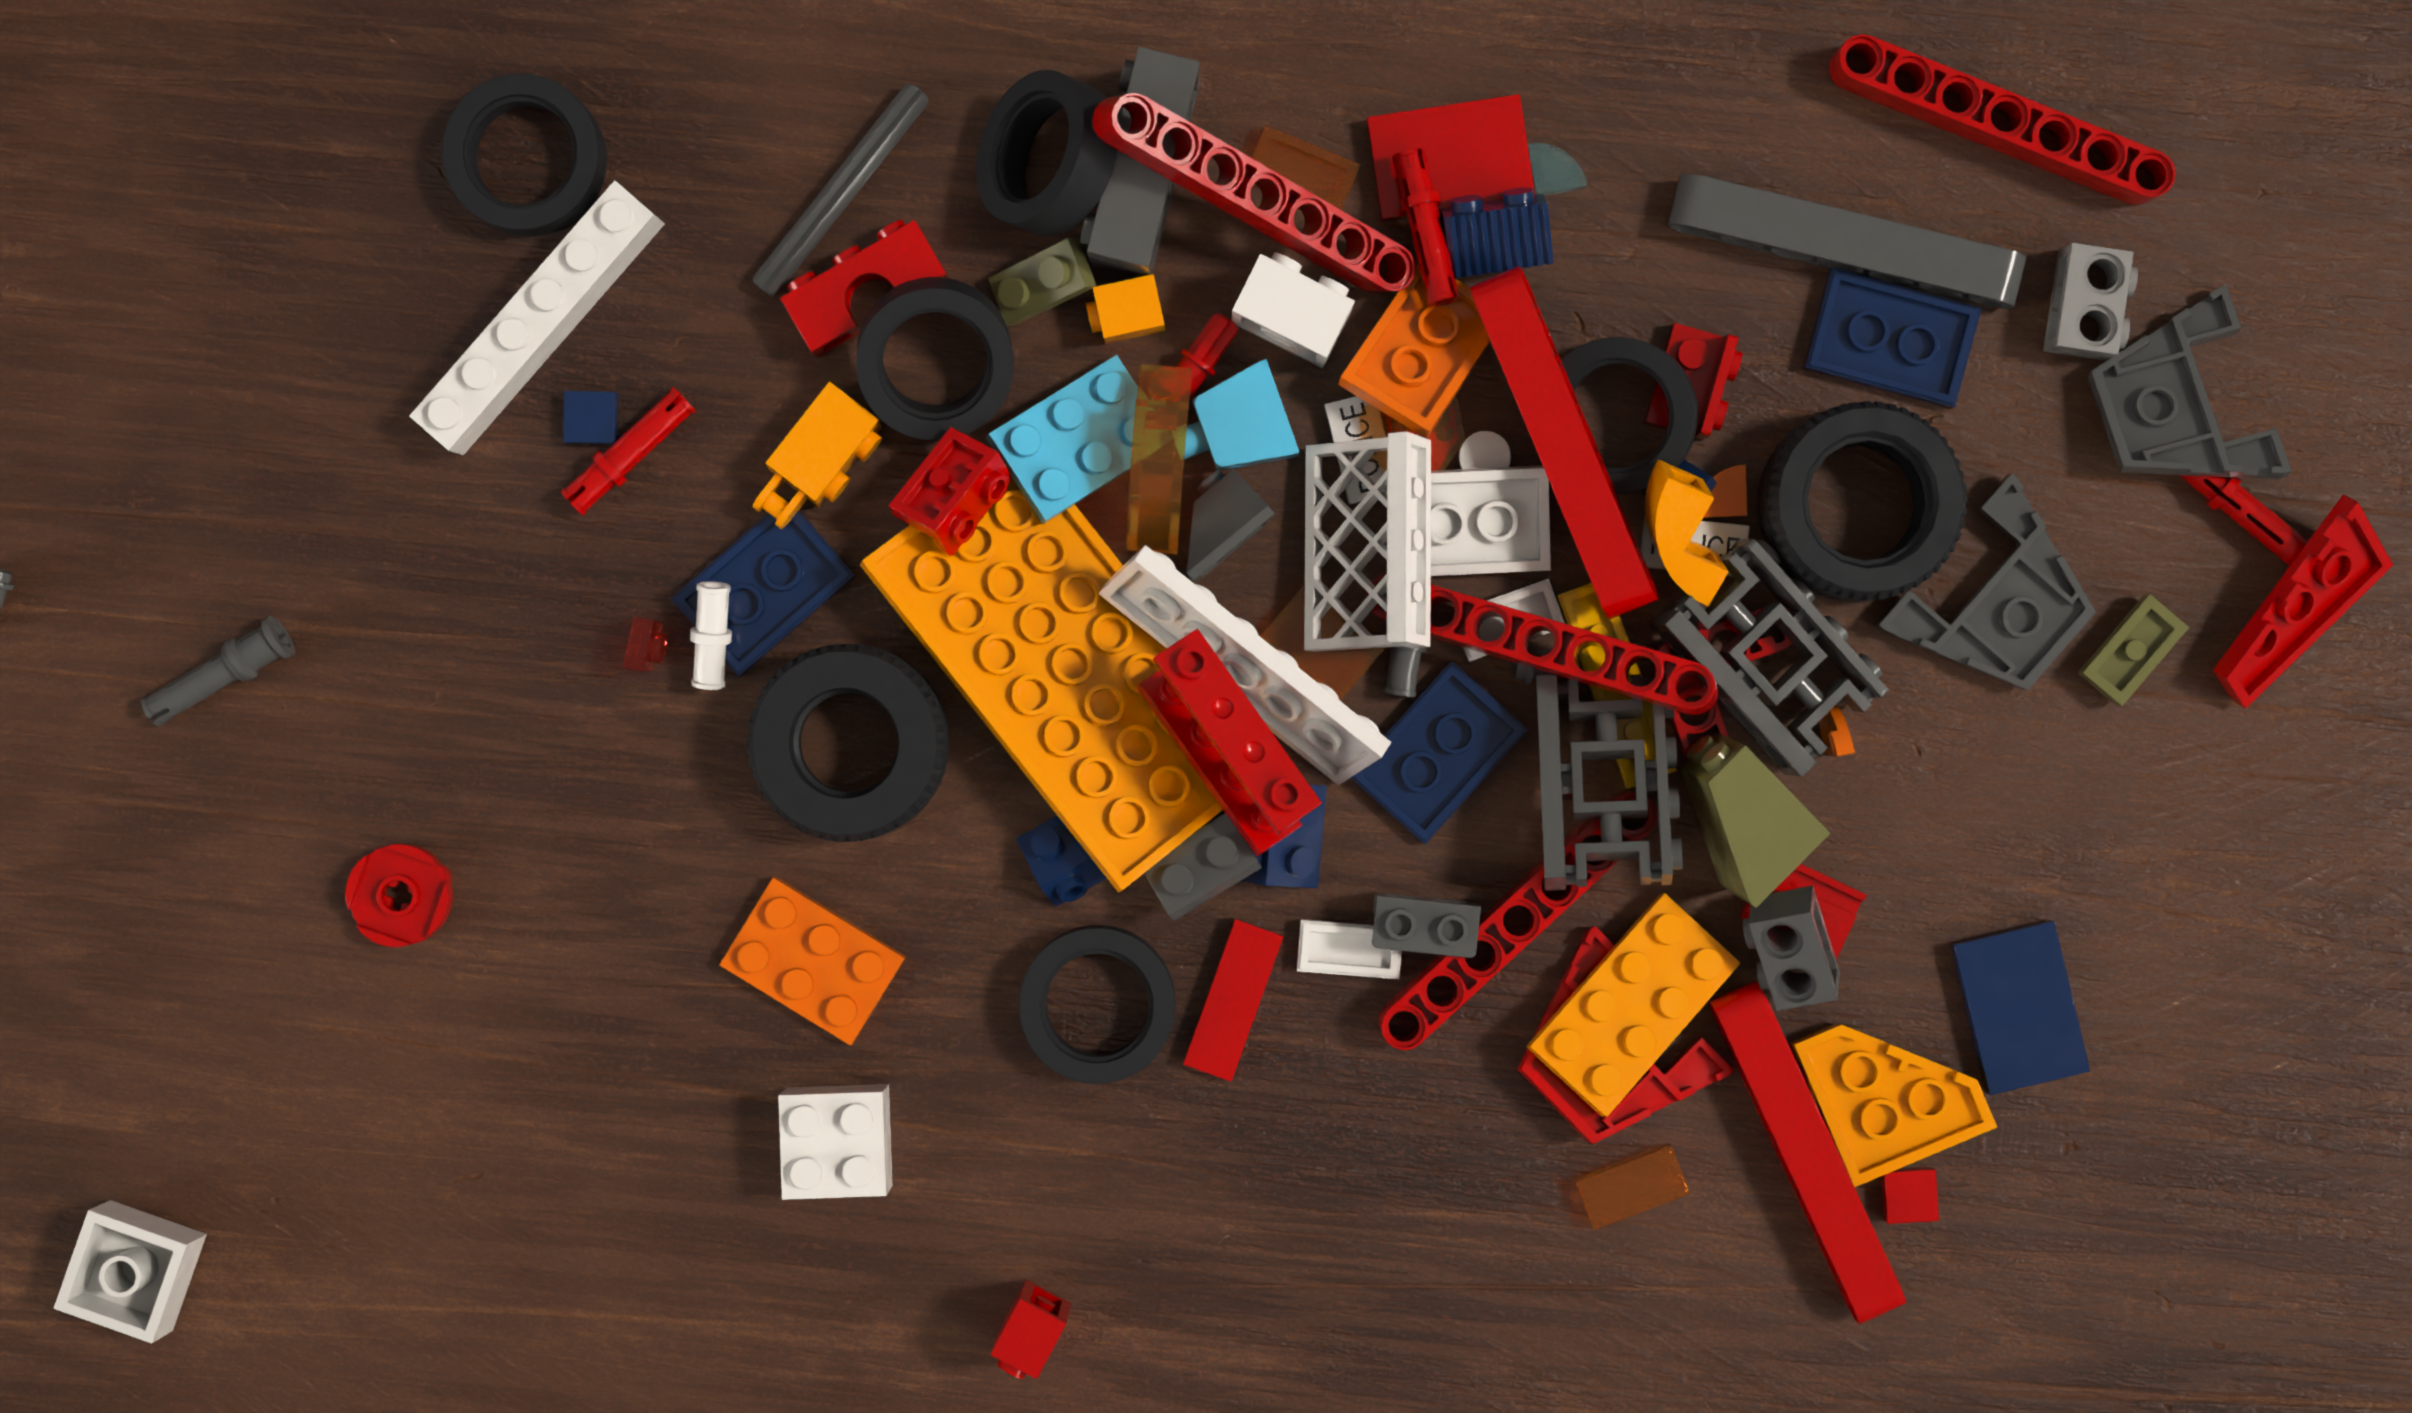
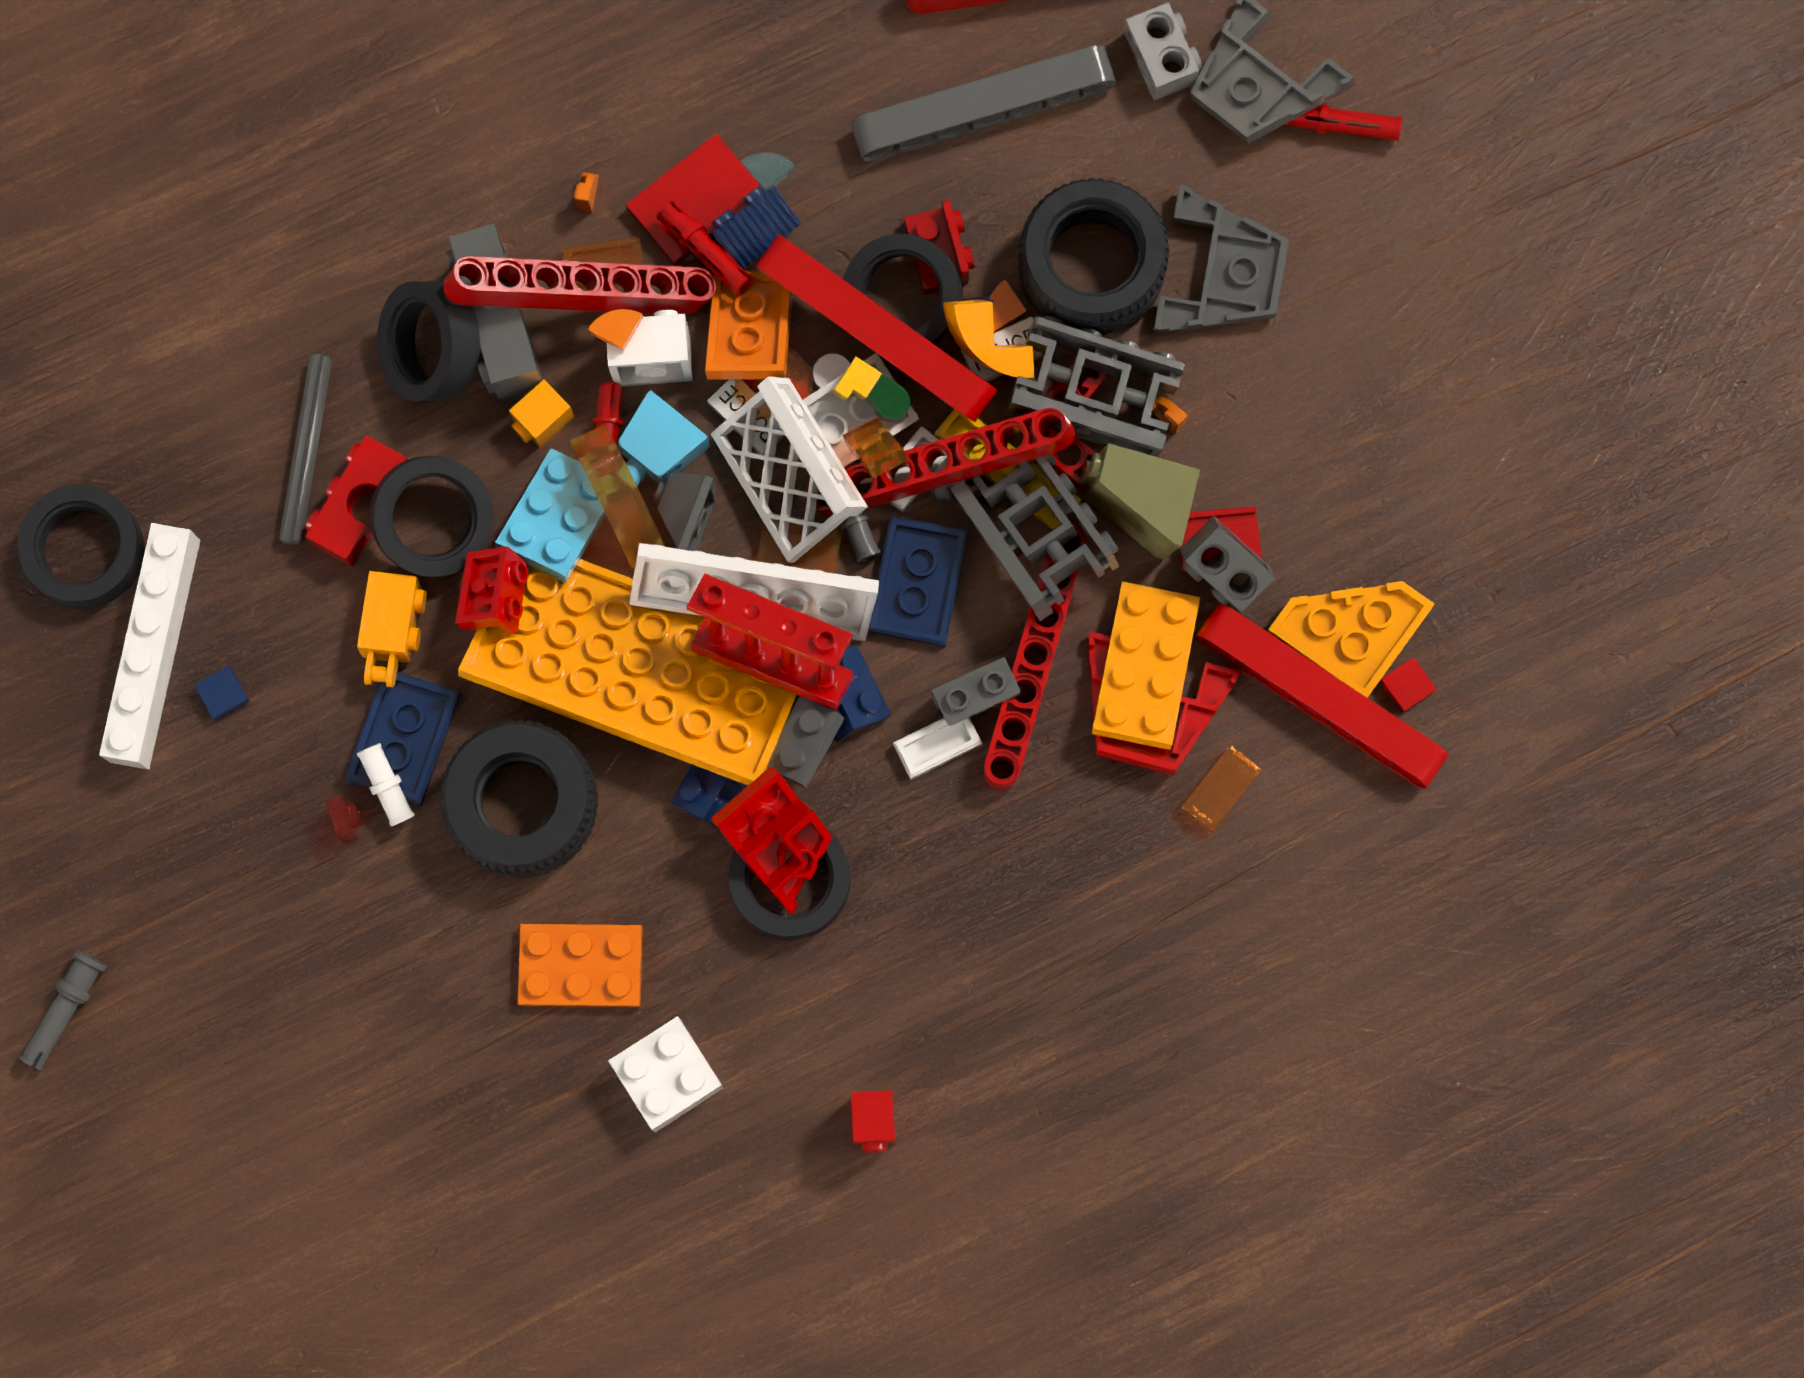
camera: 25 degrees left, 10 degrees down
red plate [345,843,453,947] -> none
red pin [560,386,696,516] -> none
olive plate [988,237,1097,326] -> none
red tile [1183,918,1284,1082] -> none
dark blue tile [1802,268,1982,409] -> none
dark blue tile [1950,920,2090,1095] -> none
olive plate [2078,594,2189,706] -> none
red wing [2213,494,2393,709] -> none
none -> orange tile [574,172,599,213]
none -> orange tile [588,309,643,352]
none -> red slope [710,766,833,914]
none -> leg [832,357,910,422]
none -> clear orange tile [842,418,908,478]

